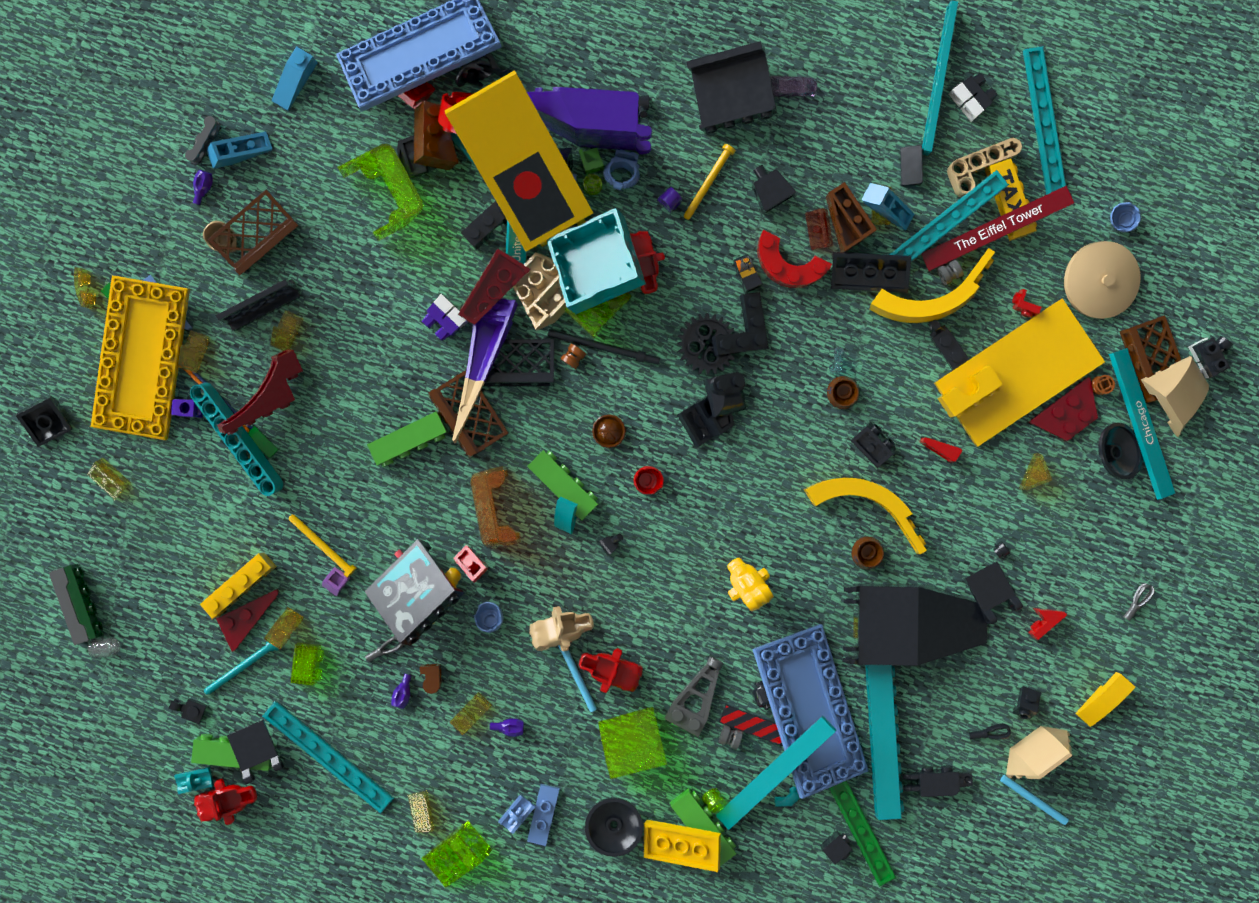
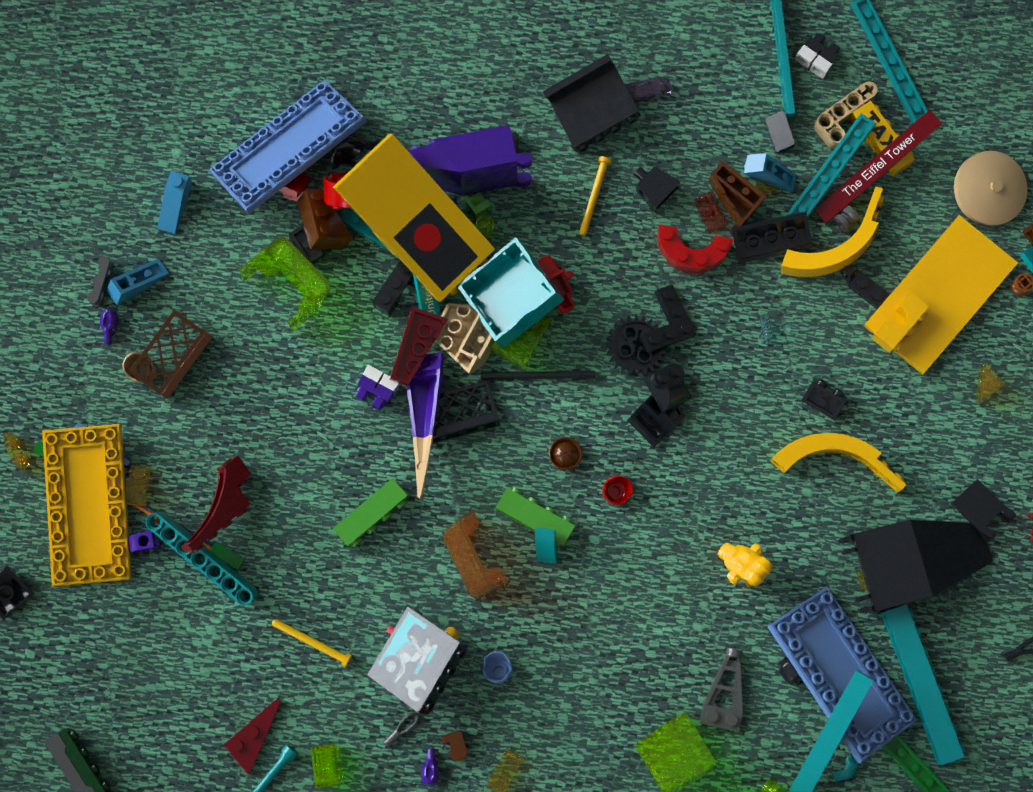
camera: 15 degrees left, 10 degrees down
clear yellow slope [87,458,131,500] -> none
yellow brick [200,552,277,619] -> none
black fence [215,279,302,331] -> none
clear yellow slope [264,607,304,649] -> none
clear yellow slope [270,310,304,351] -> none
medium lavender slope [322,567,350,596] -> none
reddish brown fence [428,370,509,459] -> none
slope [453,545,488,583] -> none
dark purple piece [490,718,524,737] -> none
tan piece [529,606,594,651] -> none
medium azure bar [558,645,597,712] -> none
dark orange wheel [560,343,586,370] -> none
red piece [579,648,643,693] -> none
black piece [598,533,623,556] -> none
medium blue piece [603,149,640,190] -> none
dark purple leg [657,187,682,214] -> none
dark grey wheel [718,725,743,750] -> none
tile [719,703,783,746] -> none
black leg [733,254,762,293] -> none
reddish brown hat [827,376,860,409] -> none
reddish brown hat [851,536,884,570] -> none
black hinge [903,765,973,797] -> none
red slope [919,438,963,463] -> none
black plate [993,541,1011,559] -> none
red bracket [1012,289,1042,318] -> none
dark red wing [1028,377,1098,441] -> none
medium blue hair [1110,202,1141,233] -> none

